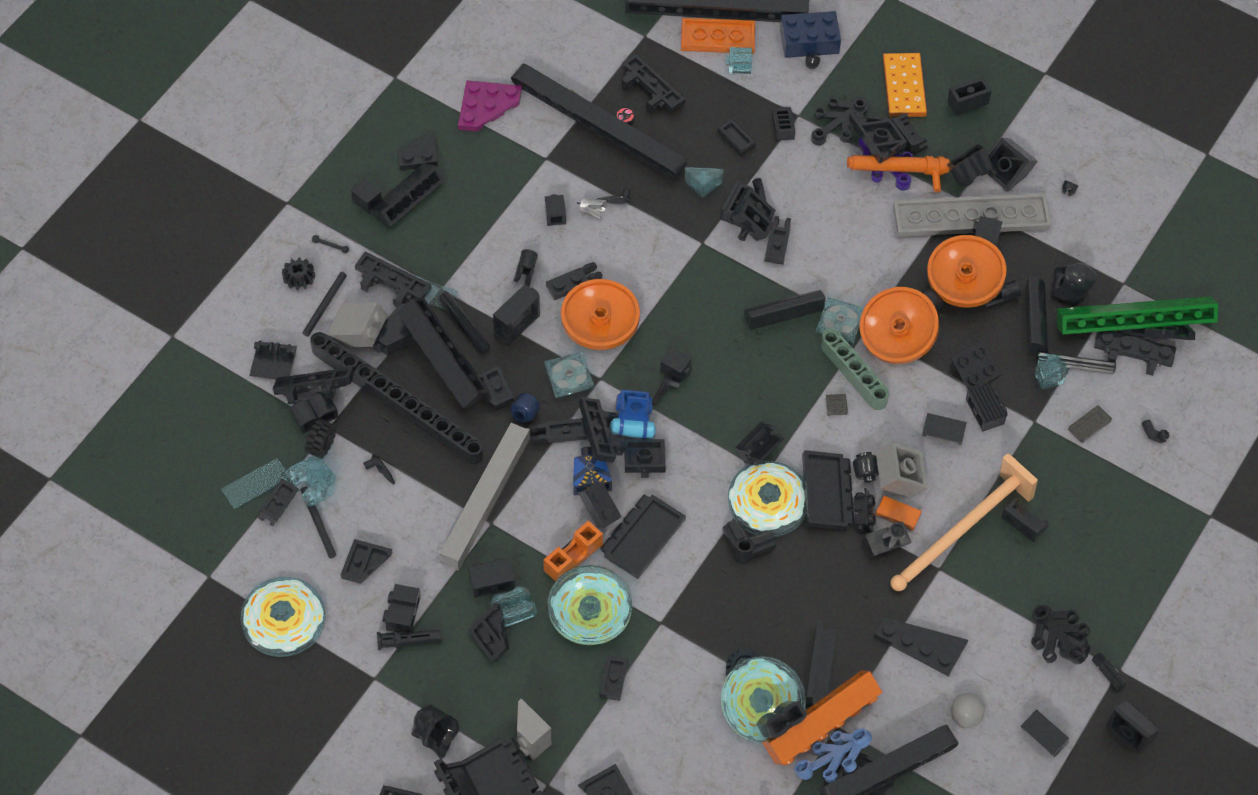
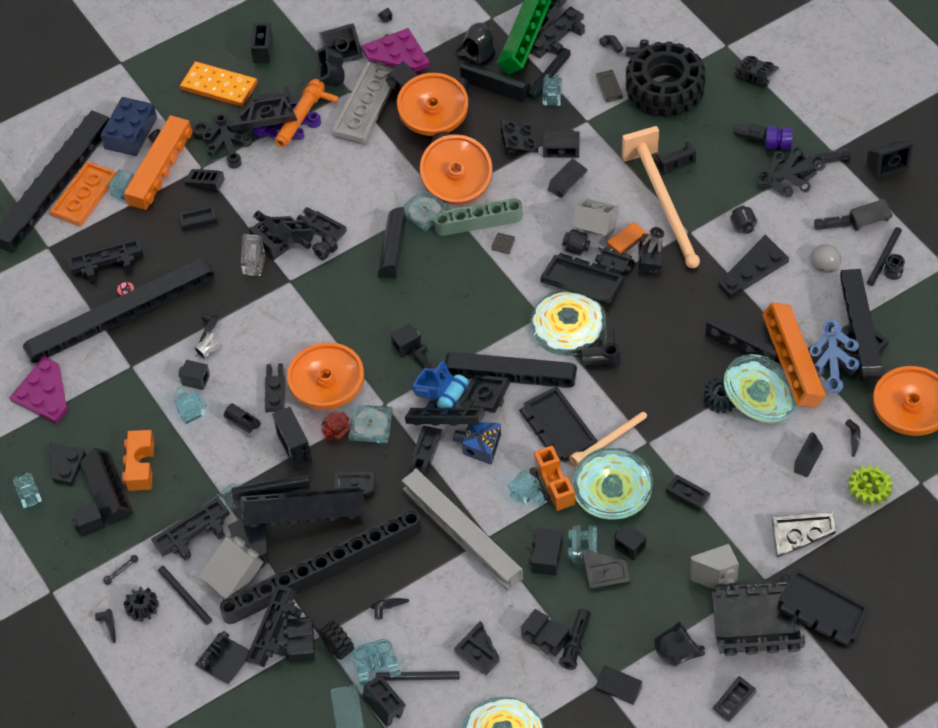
camera: 60 degrees left, 5 degrees down
dark blue head [510,393,540,423] -> none
black brick [578,481,622,528] -> none
clear light blue slope [685,167,723,197] -> none
black hinge [735,421,784,466] -> none
black brick [756,701,807,738] -> none
none -> clear light blue brick [12,472,42,508]
none -> black bar [95,608,116,643]
none -> orange arch [122,430,154,491]
none -> orange brick [124,115,192,210]
none -> clear light blue brick [175,385,207,424]
none -> black tile [192,122,210,139]
none -> clear slope [241,234,266,276]
none -> black wheel [312,235,338,261]
none -> clear red head [321,411,350,440]
none -> magenta plate [361,28,430,72]
none -> black beam [445,352,577,388]
none -> clear light blue brick [508,469,546,507]
none -> light nougat piece [569,412,647,469]
none -> black slope [595,665,643,705]
none -> black arm [599,35,624,53]
none -> black brick [614,524,646,561]
none -> black tyre [626,41,705,117]
none -> black head [730,205,757,234]
none -> black hinge [733,123,767,143]
none -> black hinge [734,56,779,87]
none -> dark purple wheel [766,126,793,151]
none -> black slope [794,432,823,477]
none -> black axle [814,215,851,230]
none -> black bar [867,227,902,286]
none -> black wheel [884,254,905,280]

